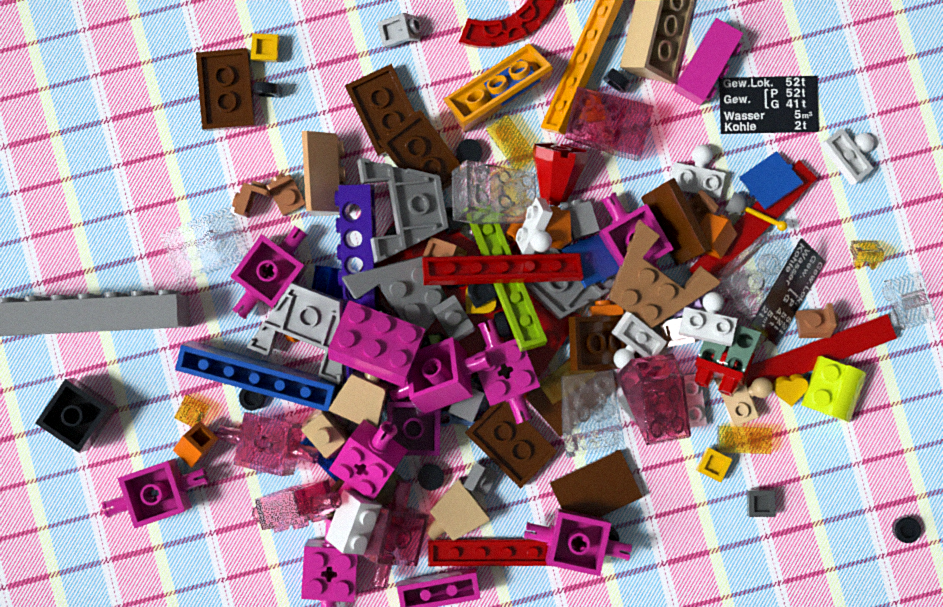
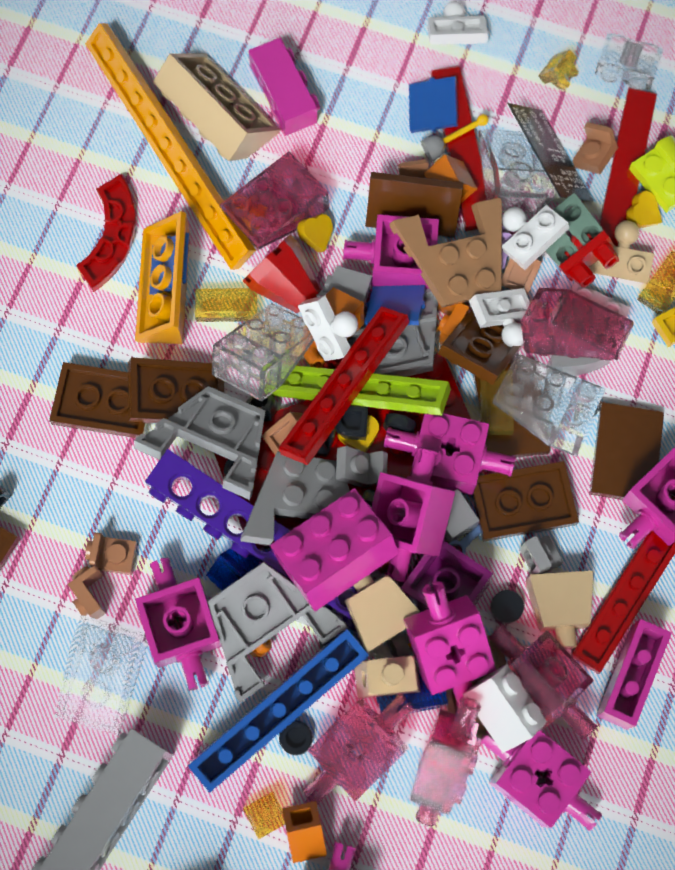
camera: 60 degrees left, 15 degrees down
light nougat slope [302,131,346,217] -> none
light grey bracket [377,12,421,48] -> none
black tile [456,139,482,166] -> none
black tile [603,68,631,93] -> none
white plate [669,144,726,198] -> none
black sticker [719,76,819,134] -> none
none -> yellow tile [297,214,333,253]

